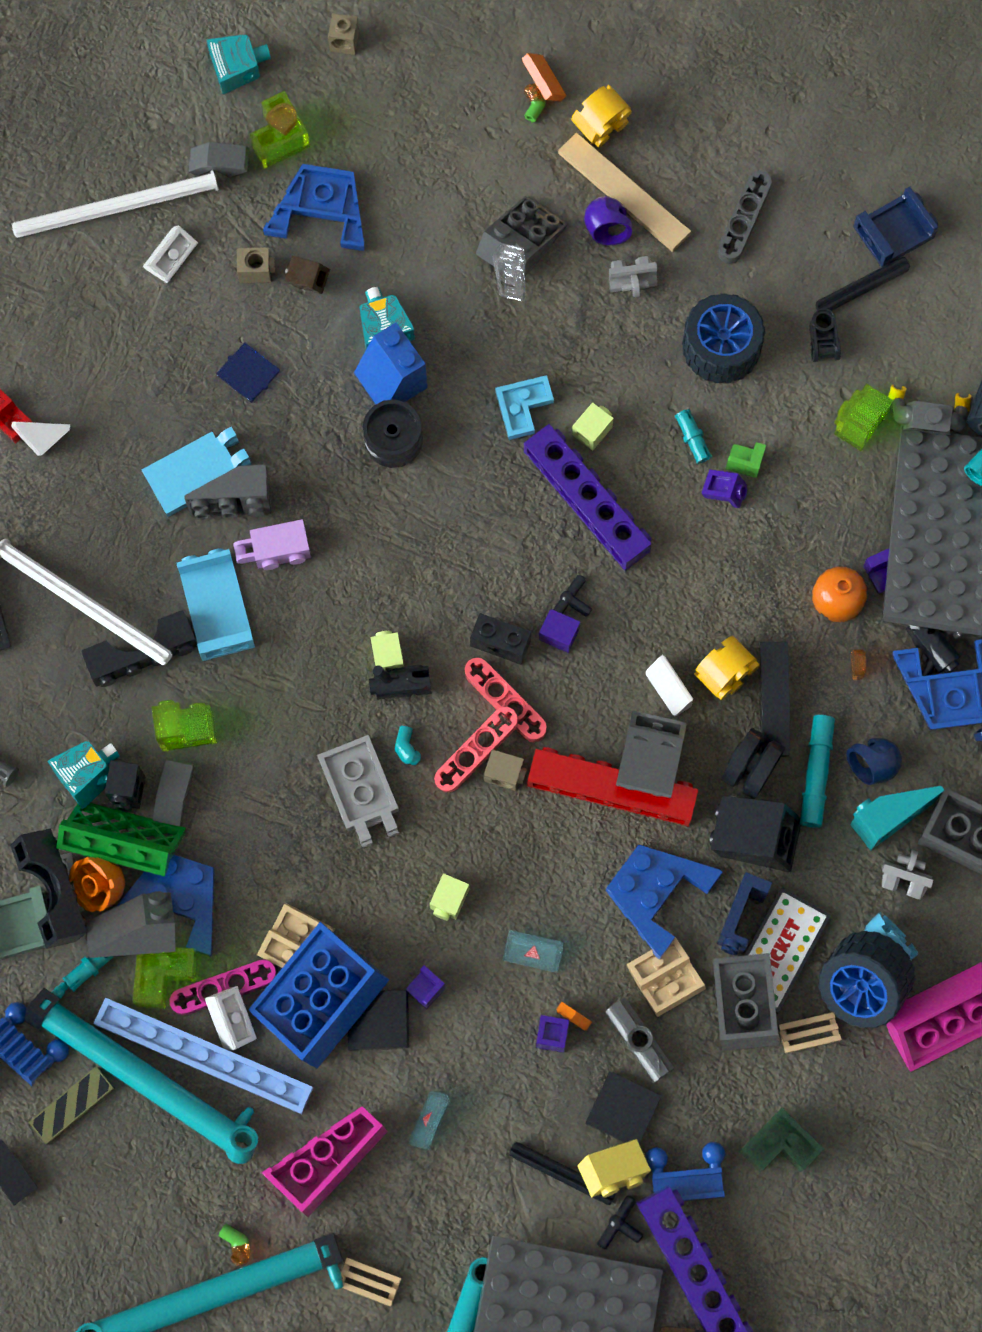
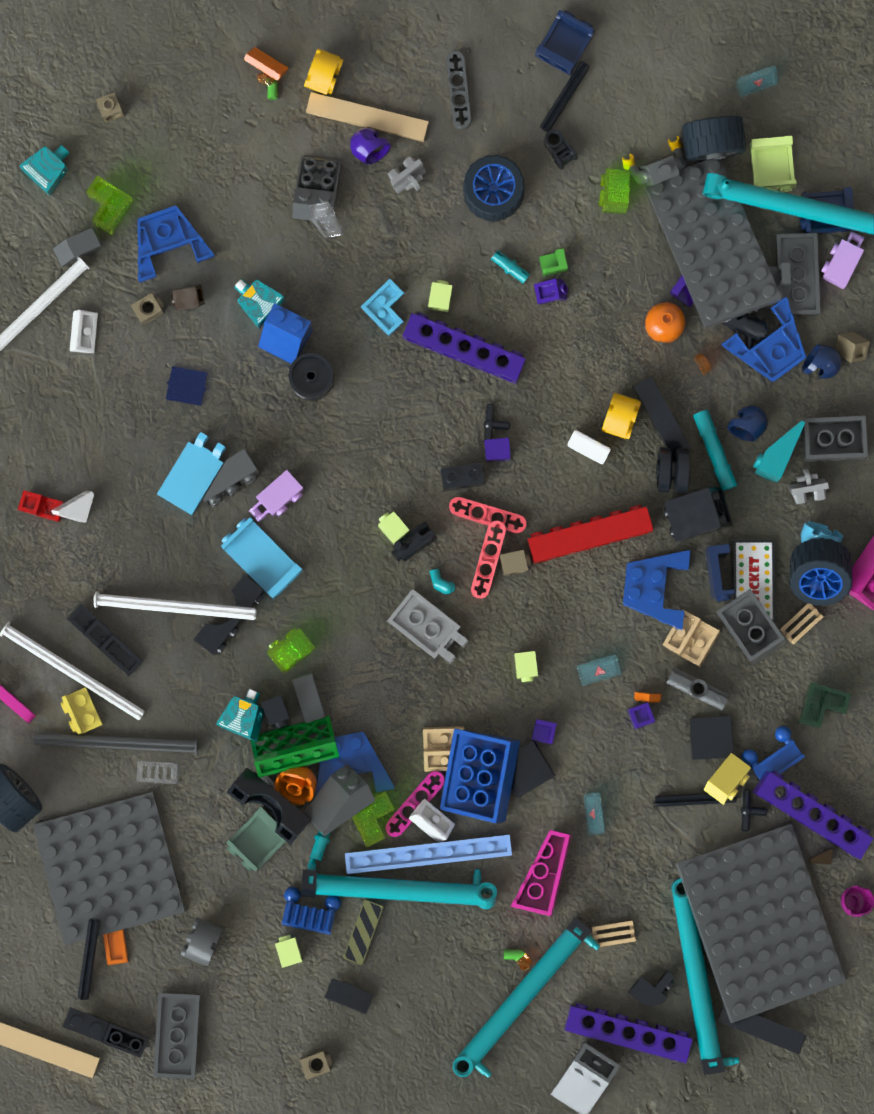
camera: 30 degrees left, 10 degrees up
clear orange tile [265,103,297,136] -> none
dark grey slope [616,711,687,798] -> none

